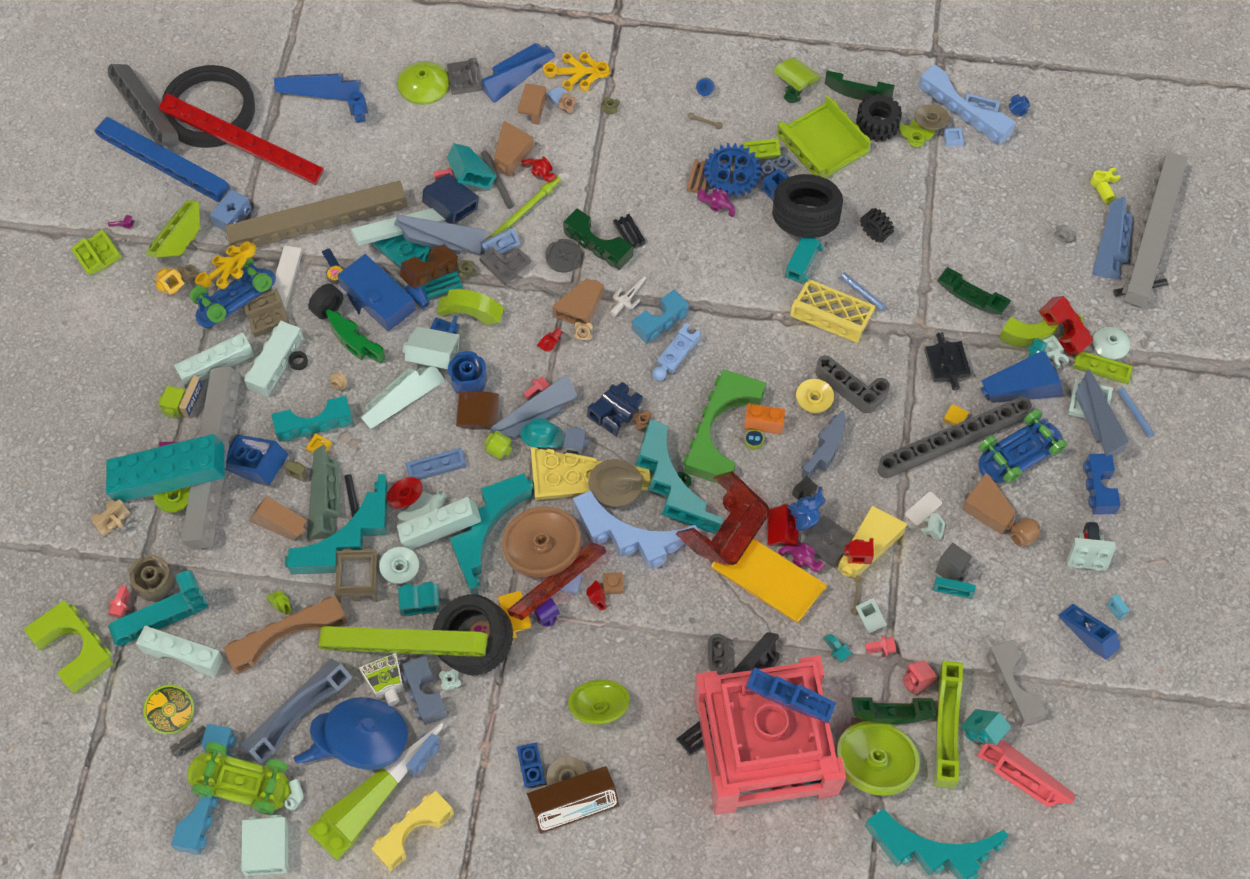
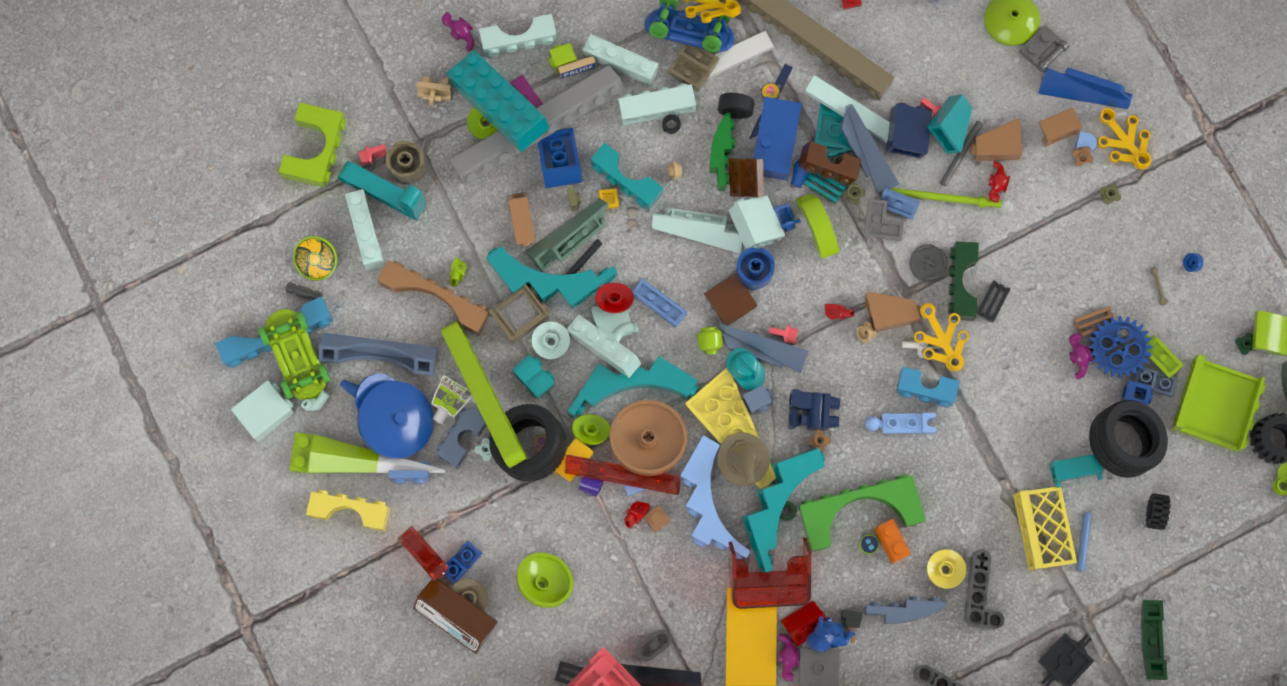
camera: 55 degrees right, 15 degrees up
none -> clear red arch [397,526,449,581]
none -> magenta piece [441,12,474,52]
none -> light aqua arch [479,14,557,57]
none -> lime dish [572,414,611,445]
none -> reddish brown slope [728,158,764,197]
none -> yellow plant [914,303,969,371]

